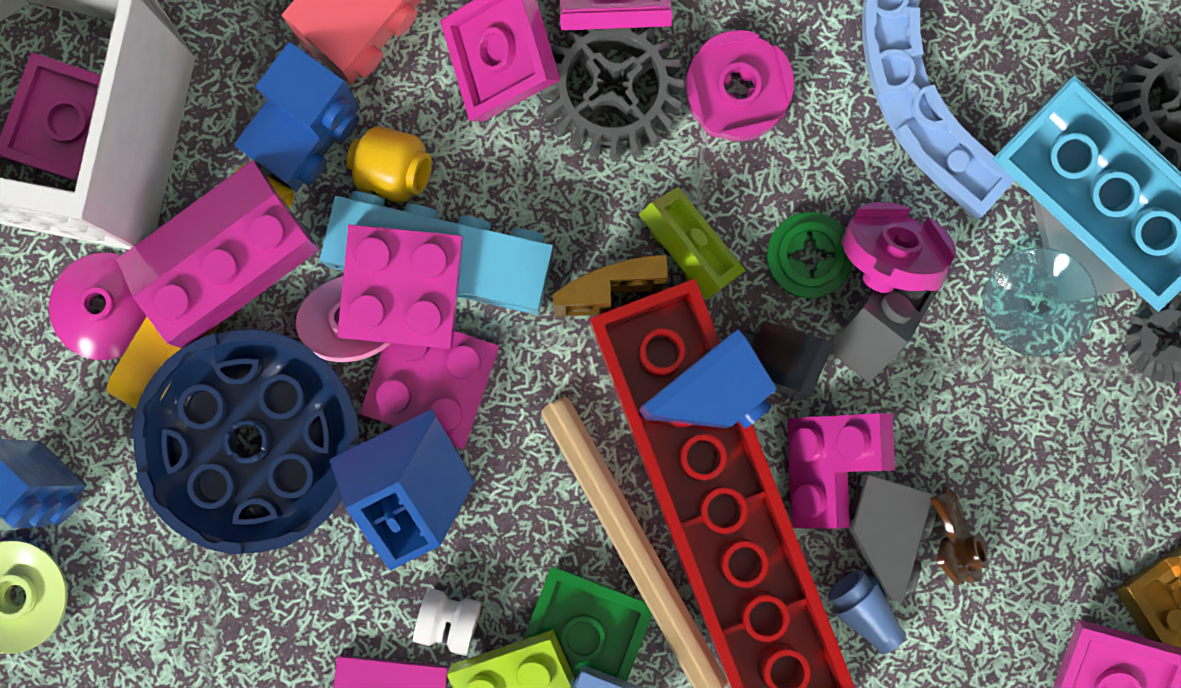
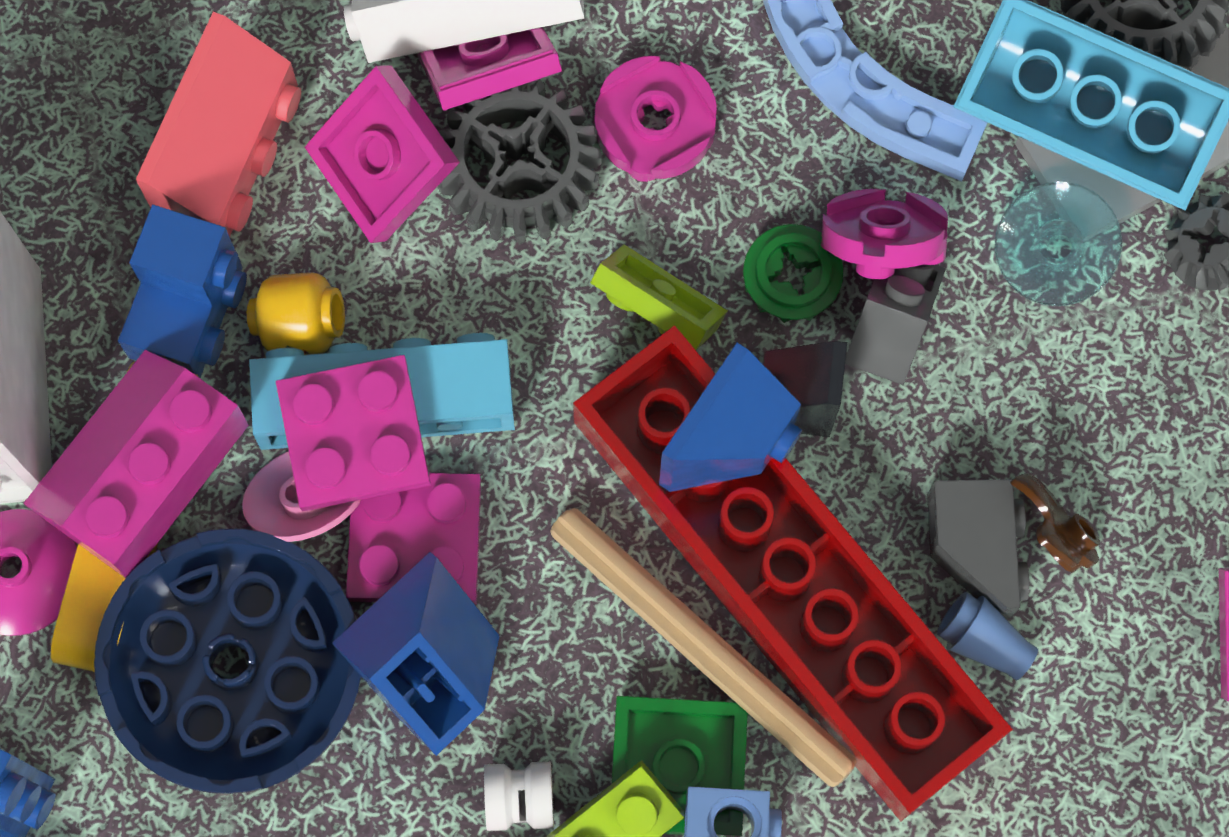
camera: 15 degrees left, 10 degrees down
pearl gold slope [553,255,668,317] -> none
dark pink plate [787,413,895,529] -> none

